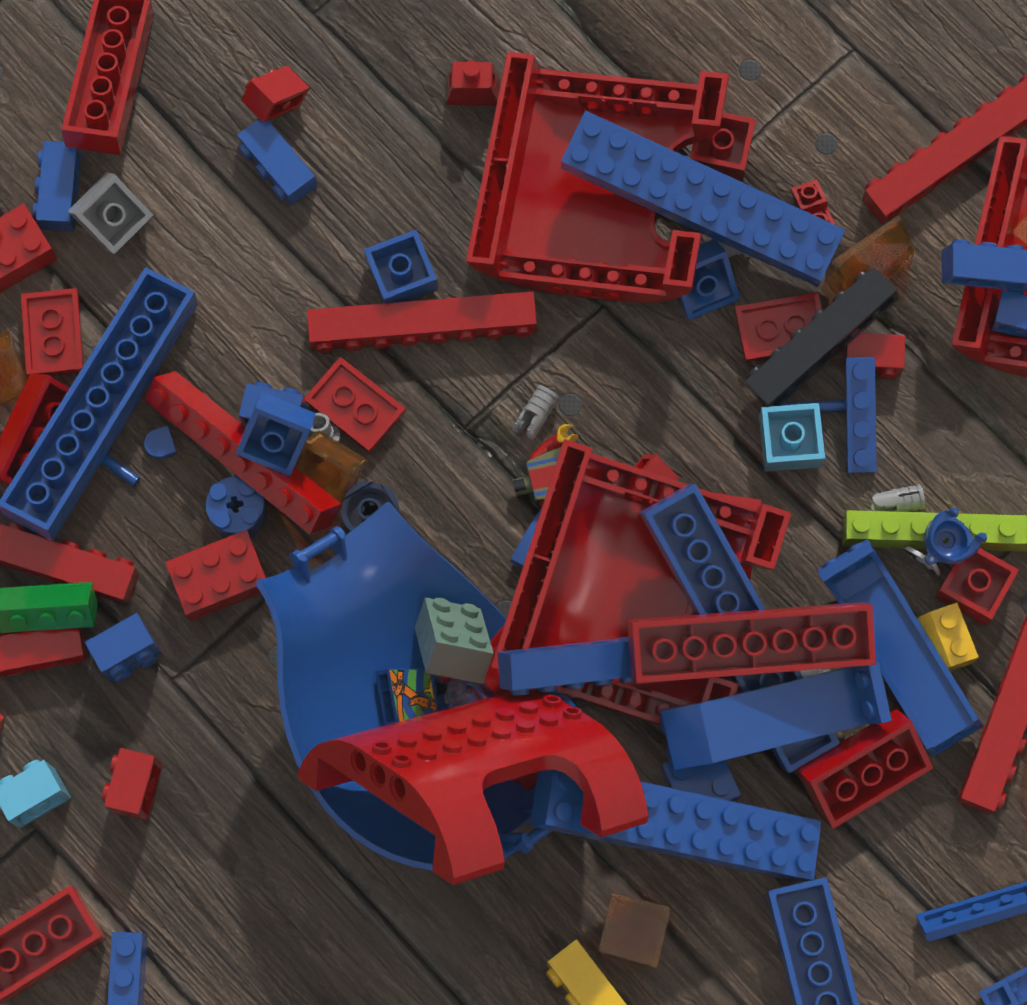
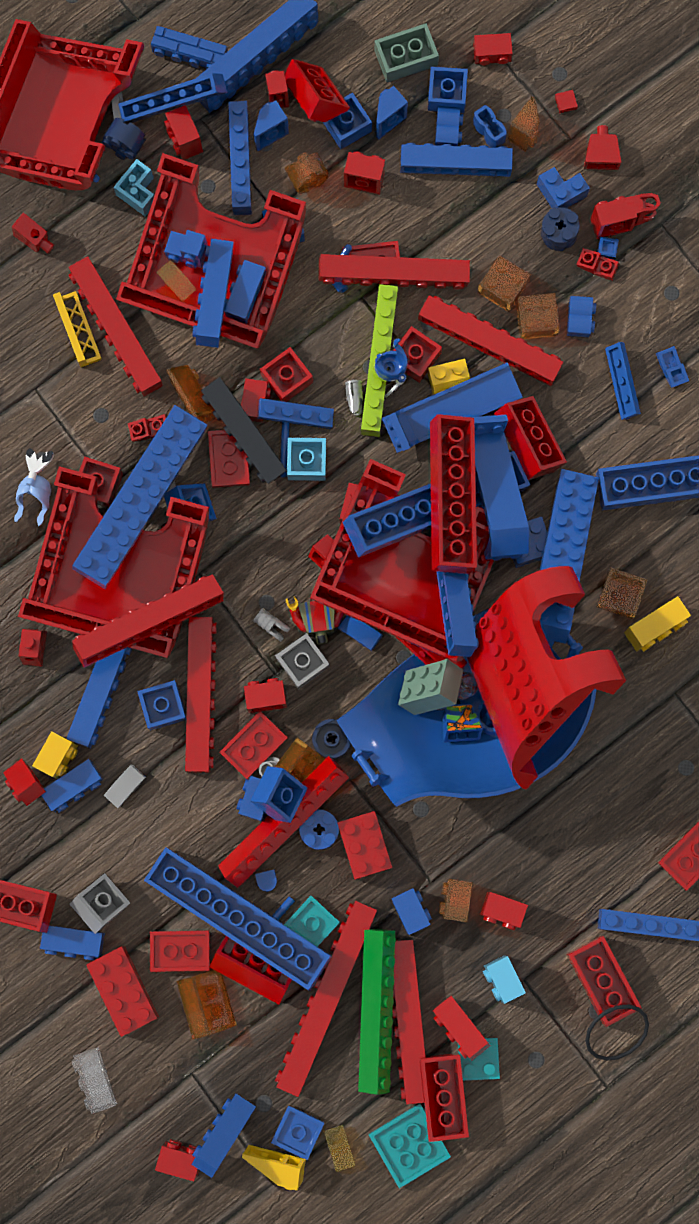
camera: 85 degrees left, 5 degrees up
none -> light blue hair [14,448,54,526]
none -> yellow brick [32,731,78,779]
none -> yellow fence [53,291,102,367]
none -> blue brick [66,647,133,749]
none -> red brick [72,574,224,668]
none -> light grey slope [104,764,146,808]
none -> red brick [244,678,287,713]
none -> red brick [260,347,313,402]
none -> light grey brick [275,633,330,689]
none -> teal plate [284,896,340,946]
none -> clear orange brick [439,879,473,922]

